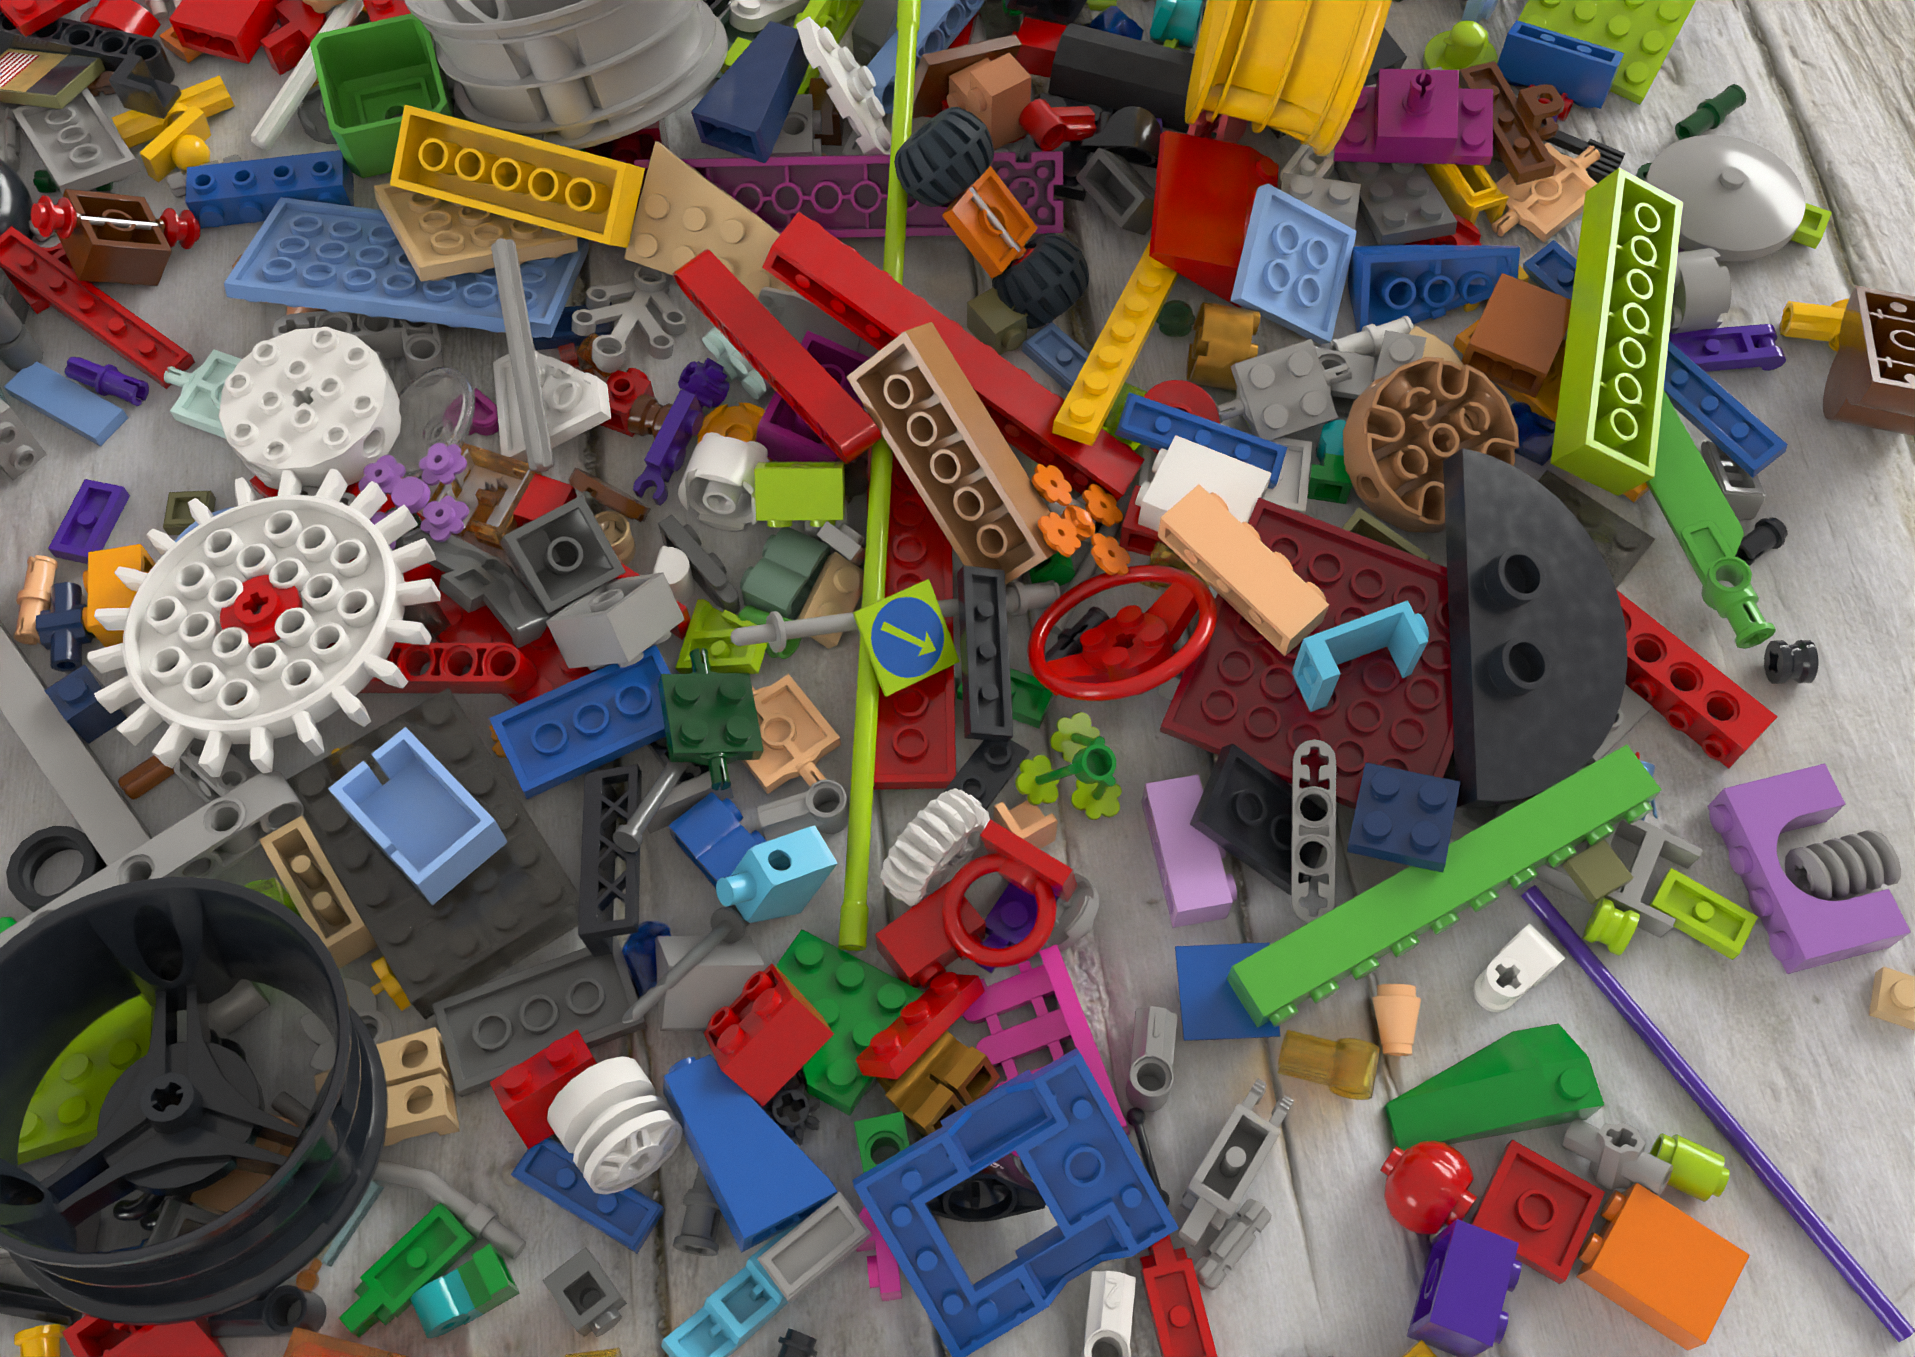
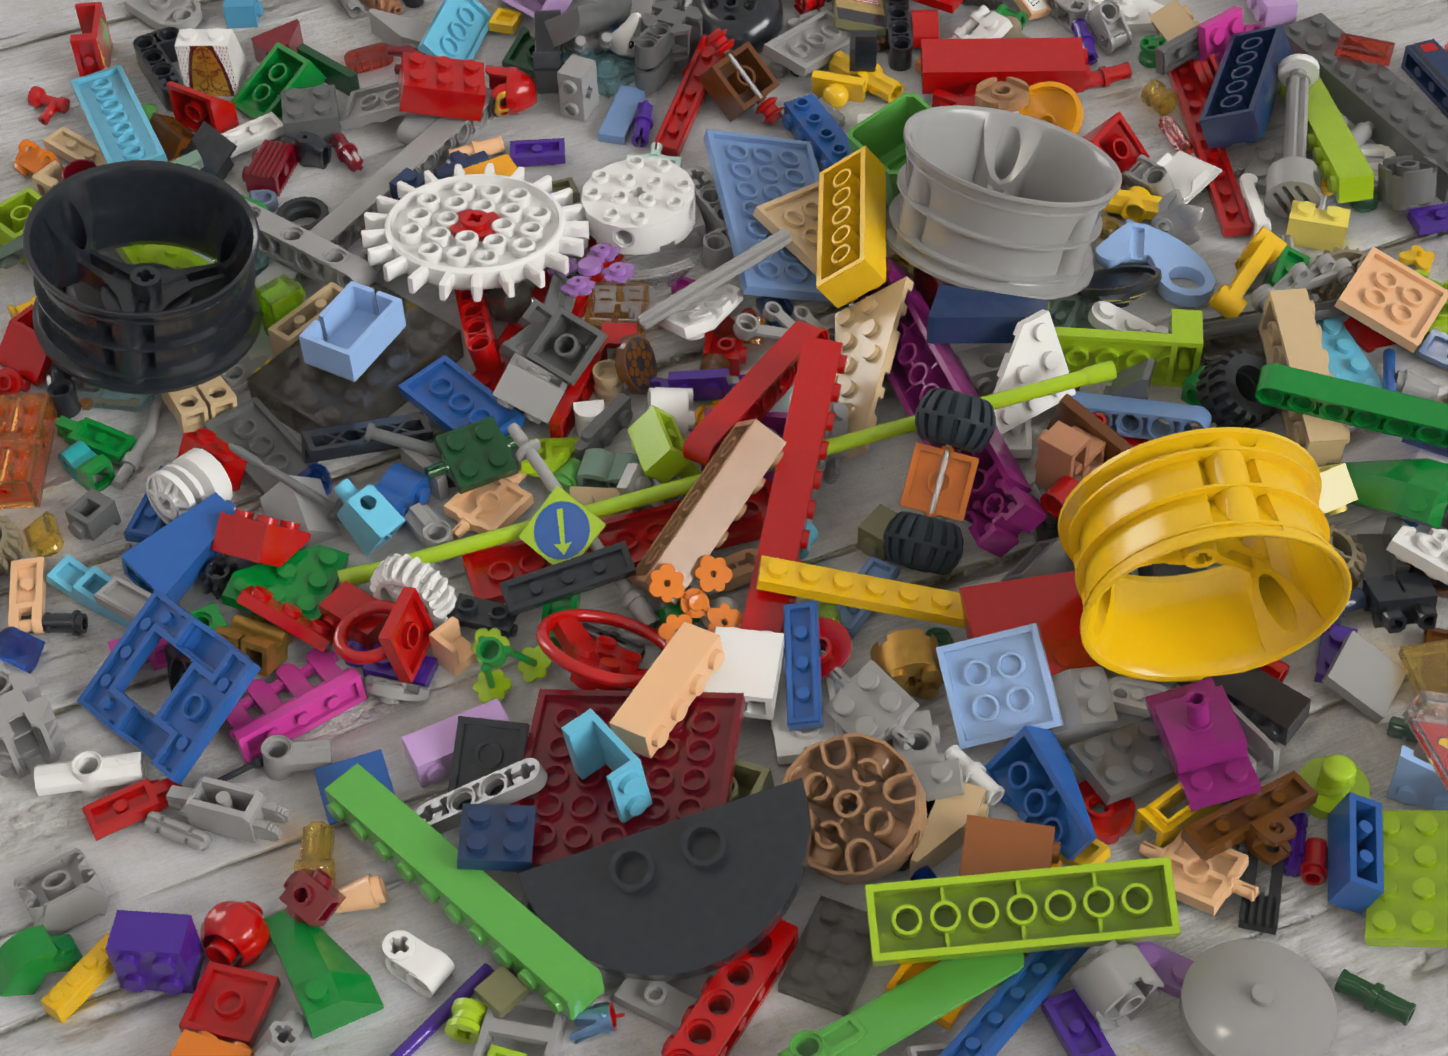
camera: 75 degrees right, 15 degrees down
none -> dark red brick [279,868,346,926]

